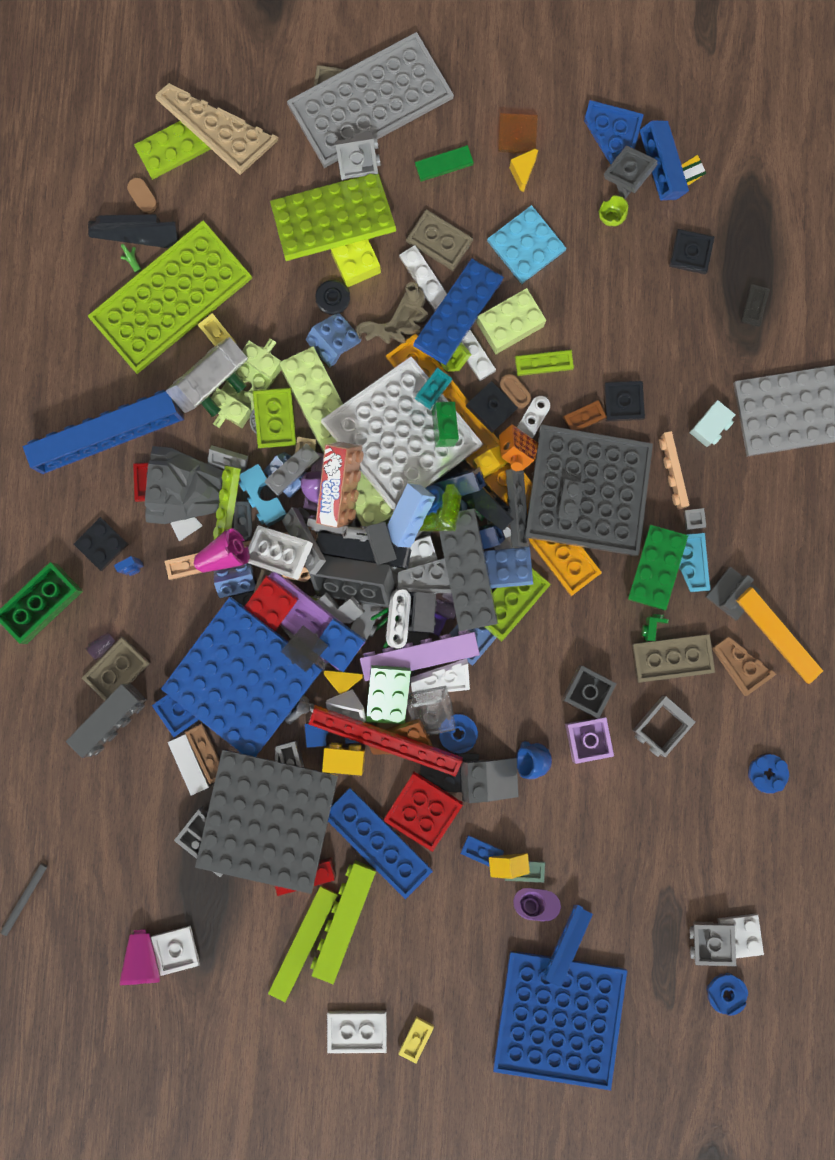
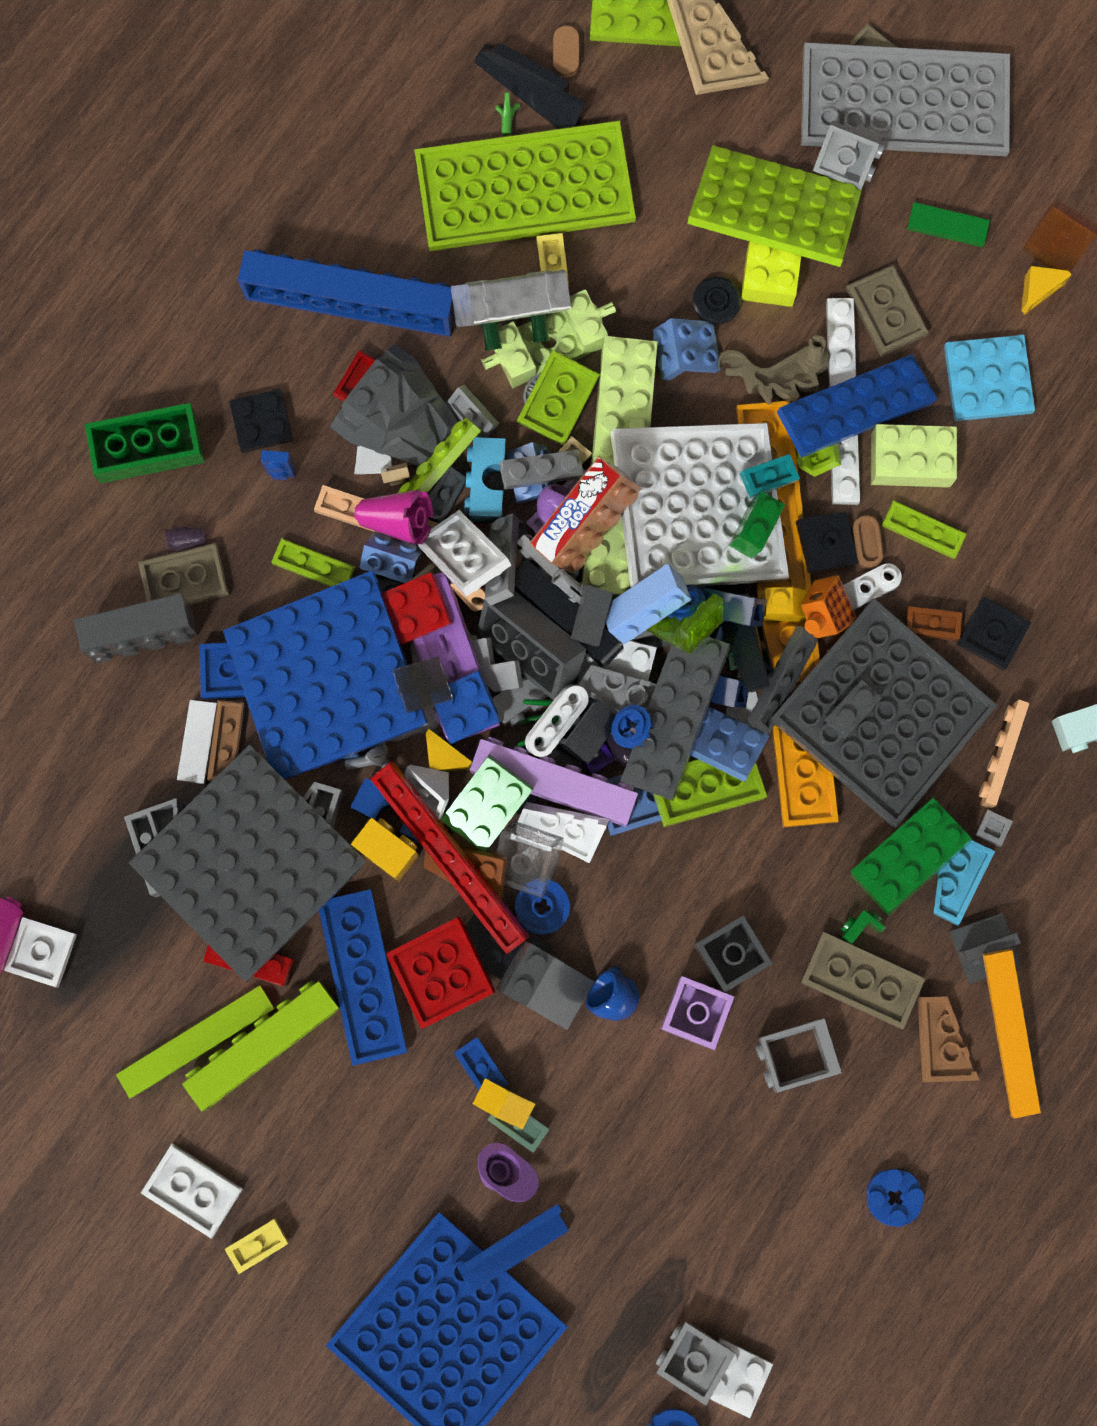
camera: 30 degrees right, 5 degrees down
none -> lime tile [271,538,356,587]
none -> tan plate [381,462,410,486]
none -> blue gear [612,705,654,749]

